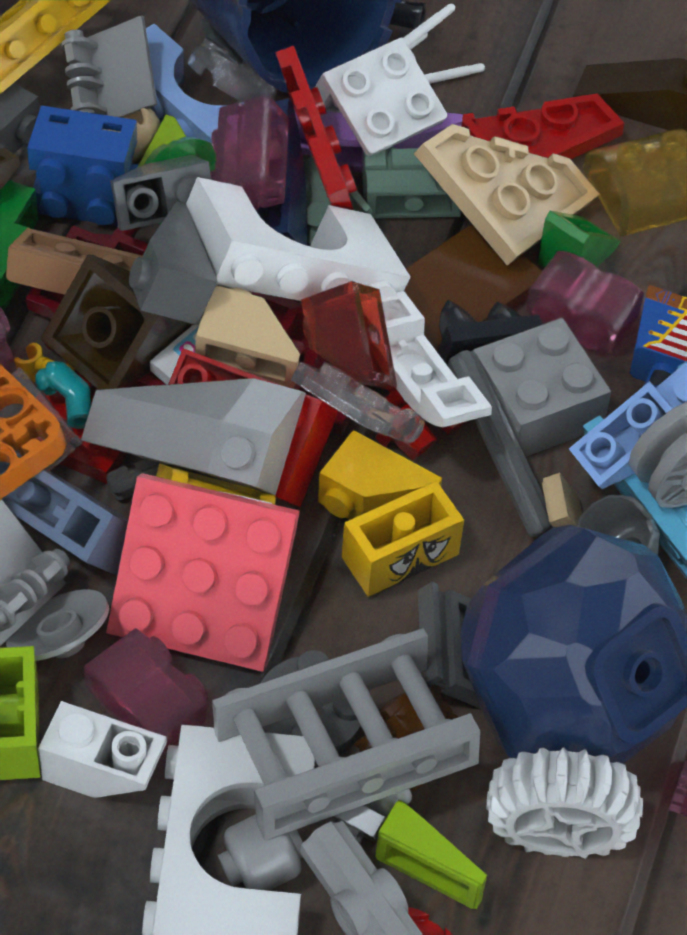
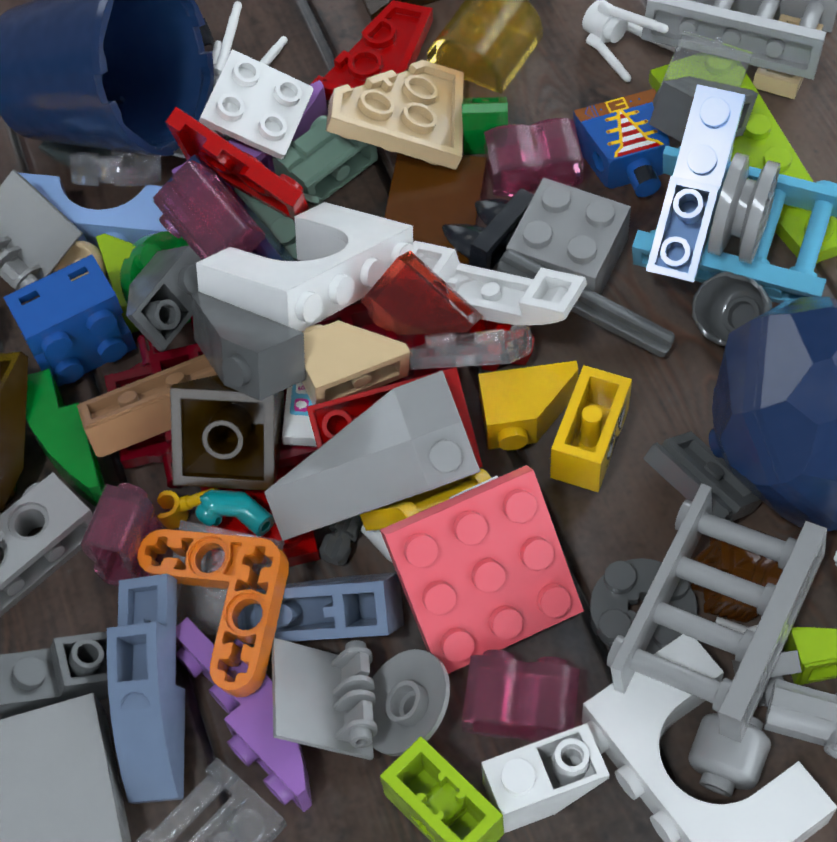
camera: 30 degrees left, 5 degrees up
tan tile [542,472,582,527] -> none

